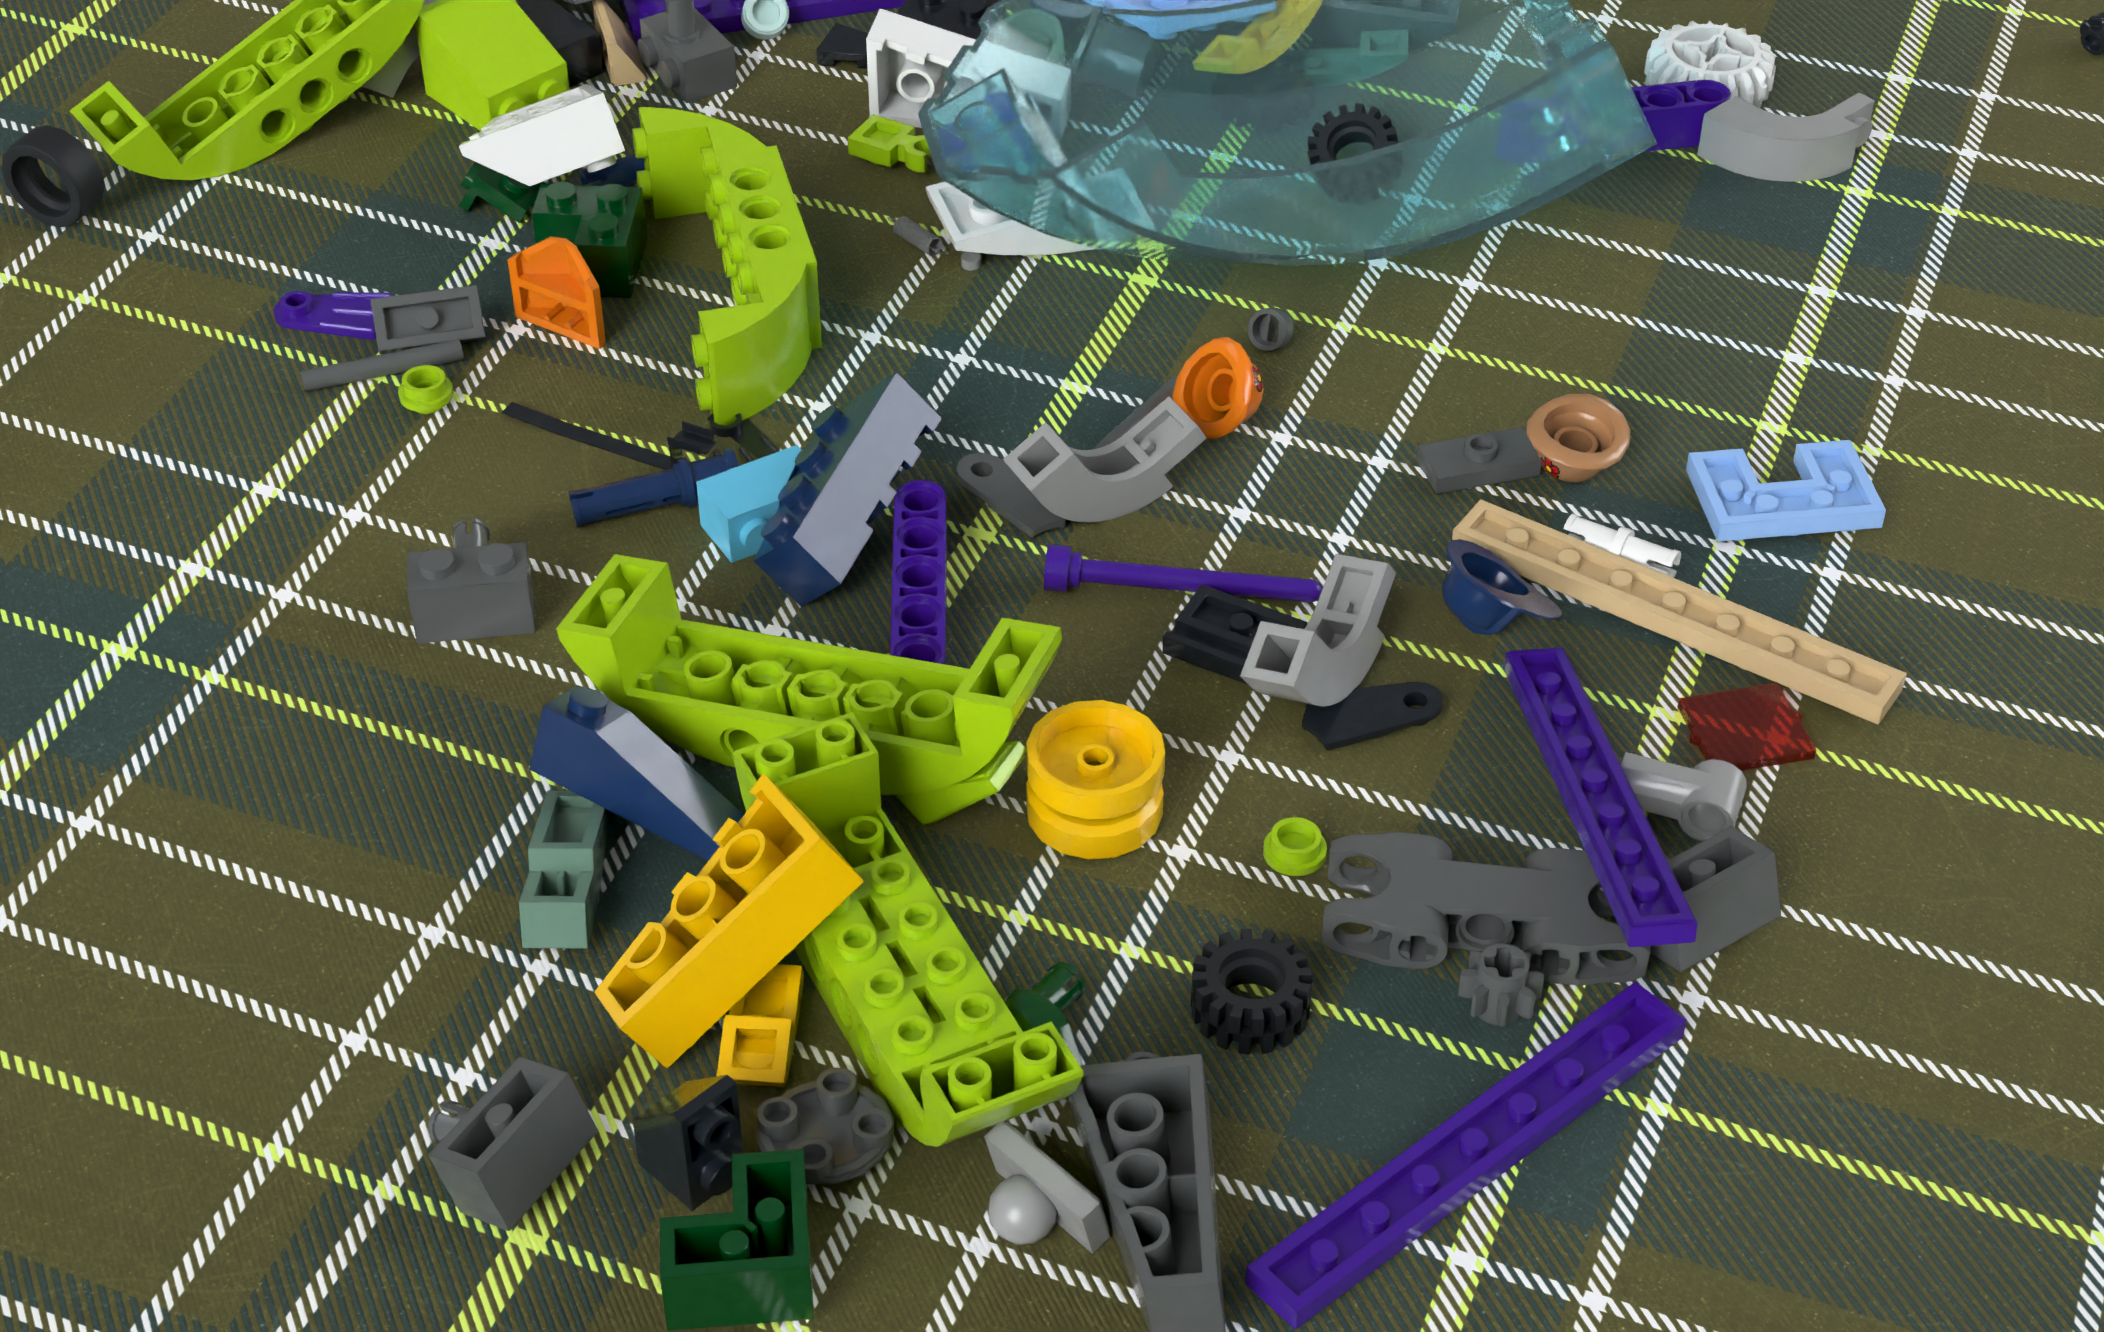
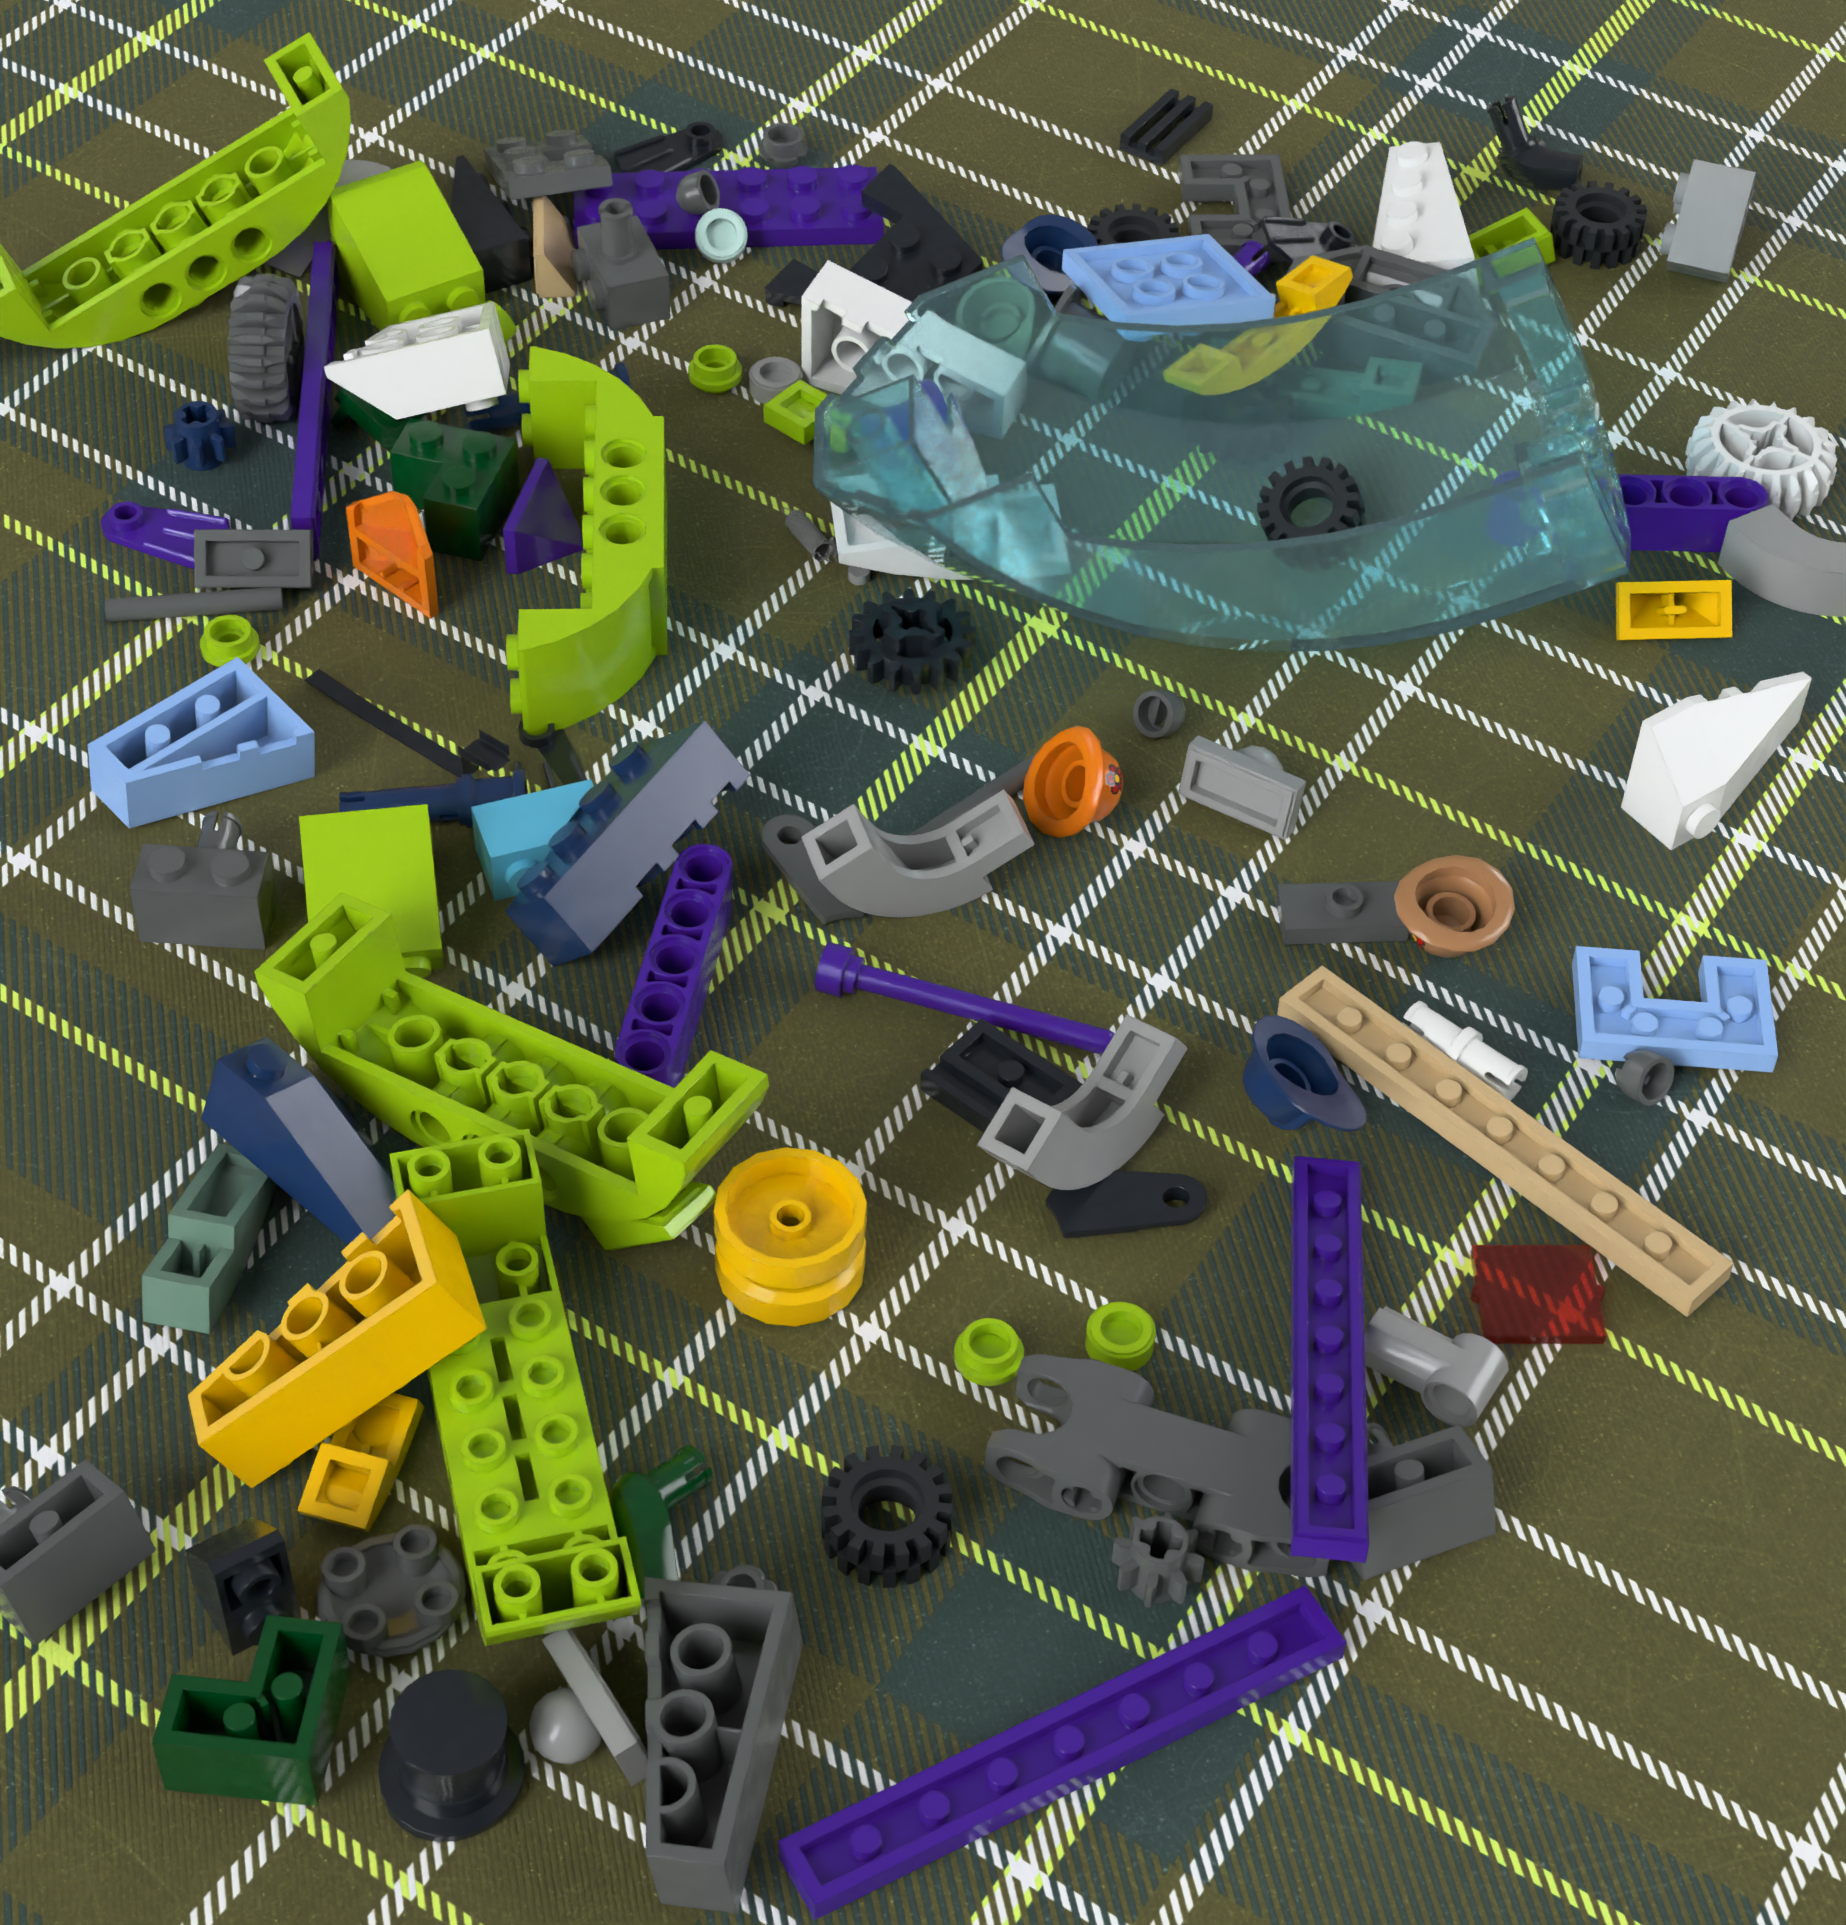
camera: 10 degrees right, 5 degrees up
none -> light blue wedge [87,657,315,829]
none -> dark blue gear [163,401,236,471]
none -> dark grey gear [227,274,305,423]
none -> dark purple tile [291,241,340,561]
none -> lime slope [299,804,444,978]
none -> black piece [378,1669,525,1842]
none -> dark purple slope [503,458,583,575]
none -> lime plate [688,345,742,394]
none -> light grey tile [749,357,803,404]
none -> black gear [849,588,976,695]
none -> lime tile [1085,1302,1156,1371]
none -> light grey tile [1178,735,1306,840]
none -> dark grey hinge [1615,1049,1674,1106]
none -> yellow slope [1616,580,1732,640]
none -> white wedge [1621,672,1812,850]

